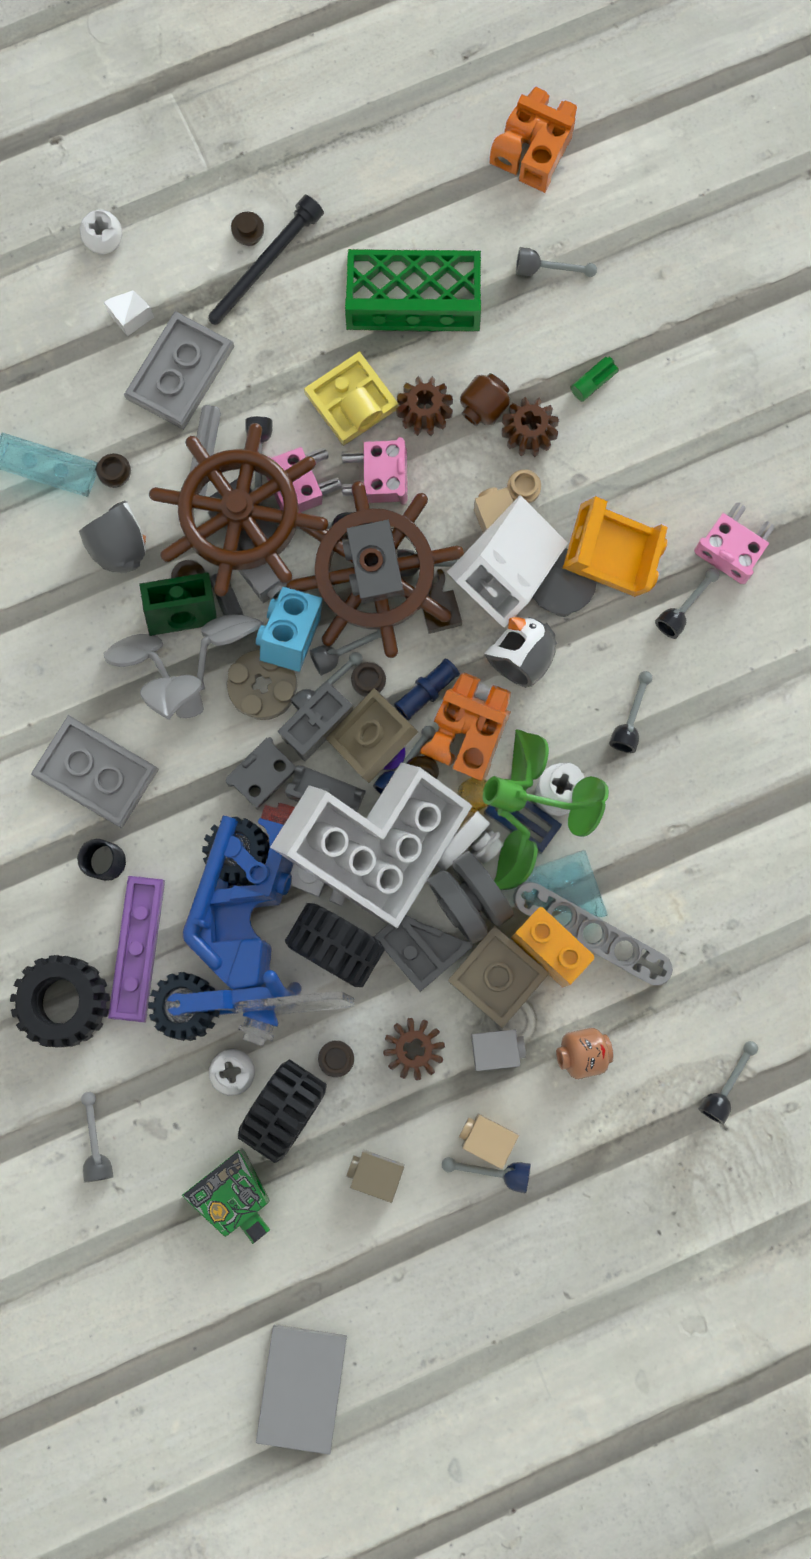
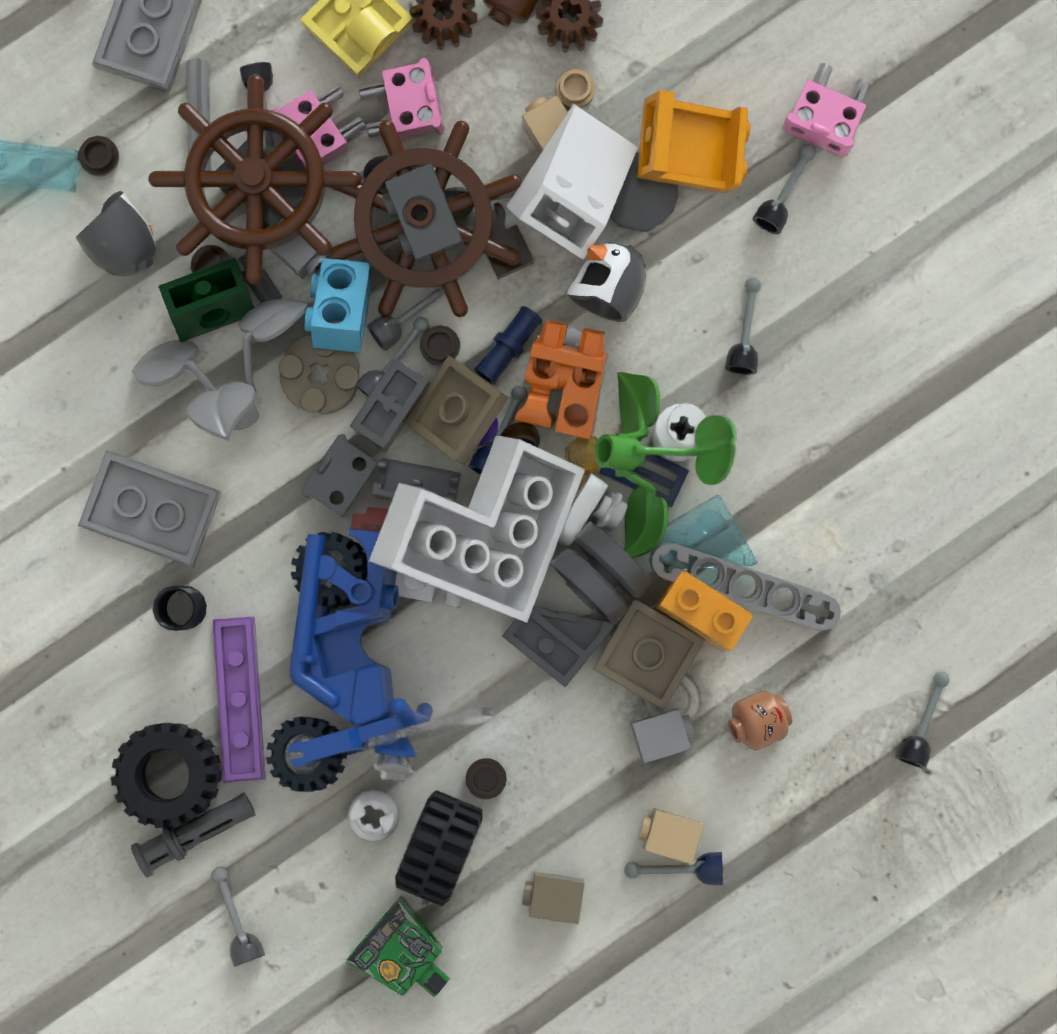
camera: 15 degrees left, 5 degrees up
black tyre [285,903,385,987] -> none
reddish brown gear [383,1018,445,1080] -> none
none -> dark grey pin [131,792,256,878]

